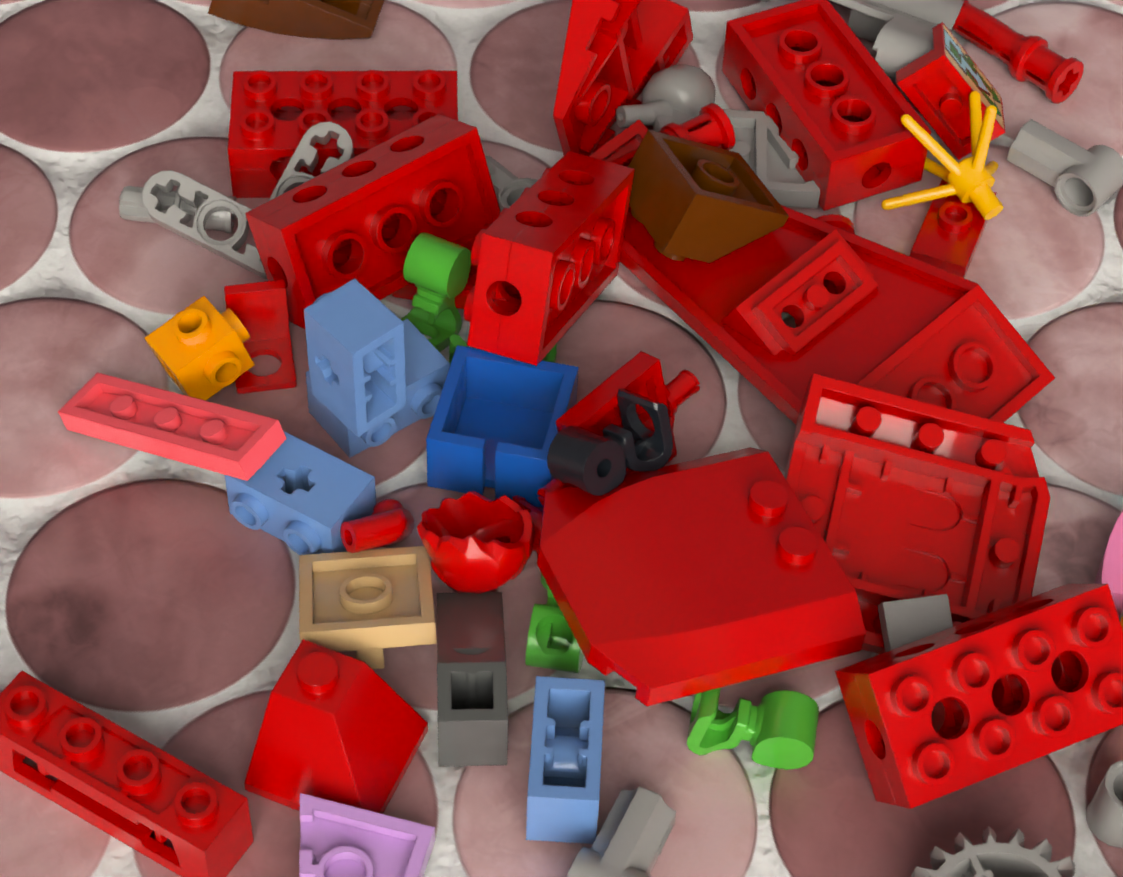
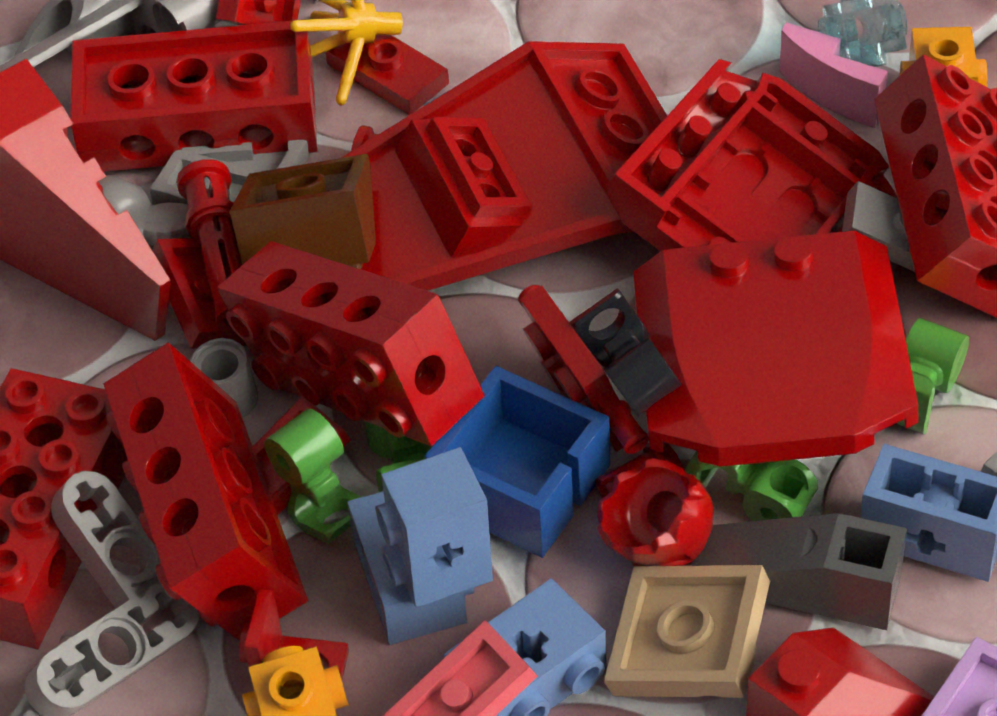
camera: 65 degrees left, 0 degrees up
red arm [340,499,414,553] -> none

